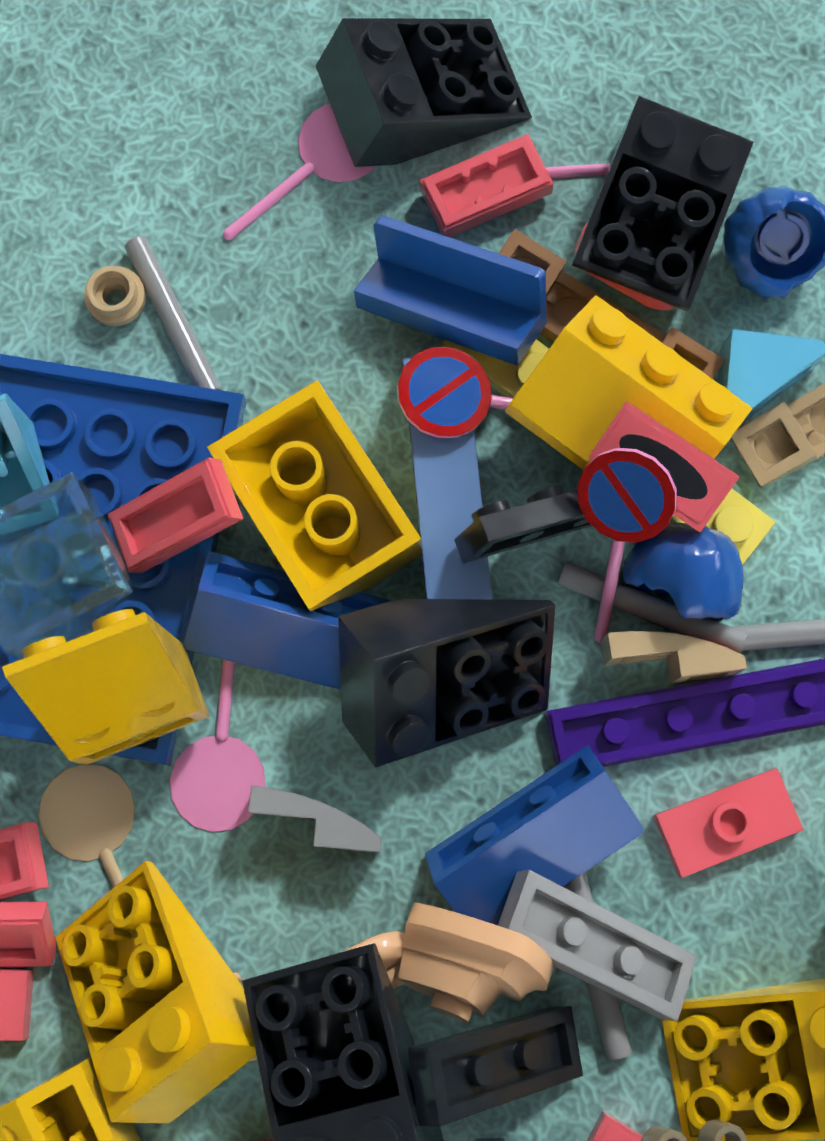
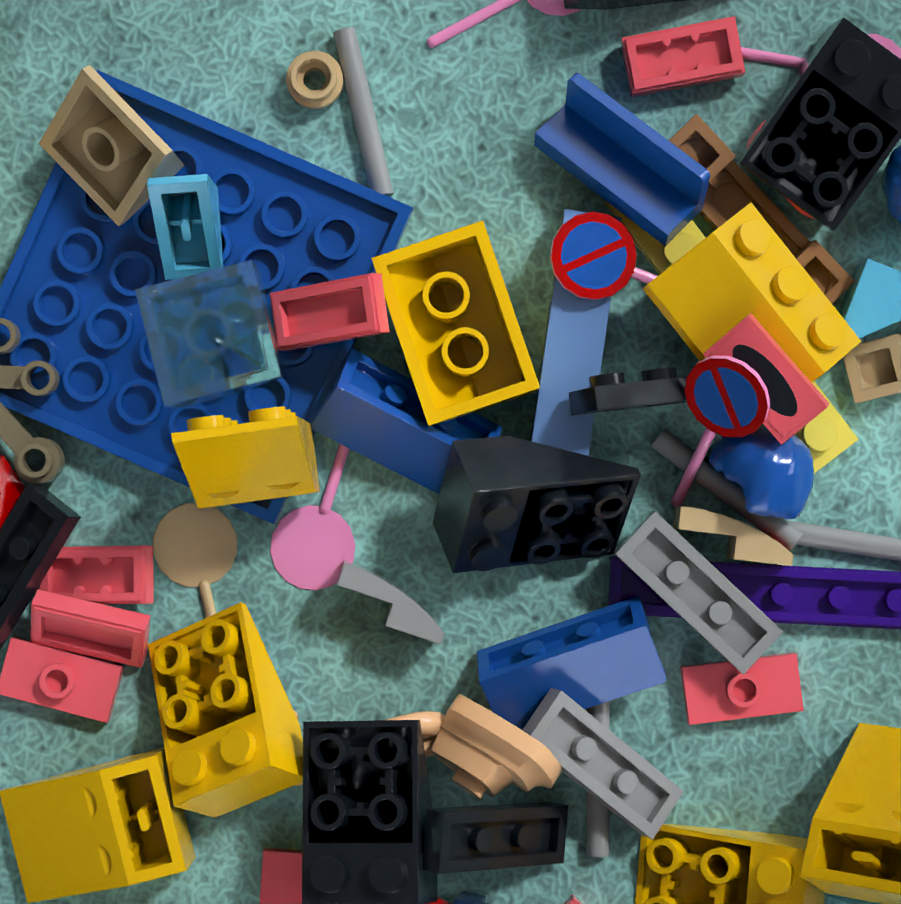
camera: 15 degrees right, 10 degrees up
none -> light grey plate [614,511,783,675]

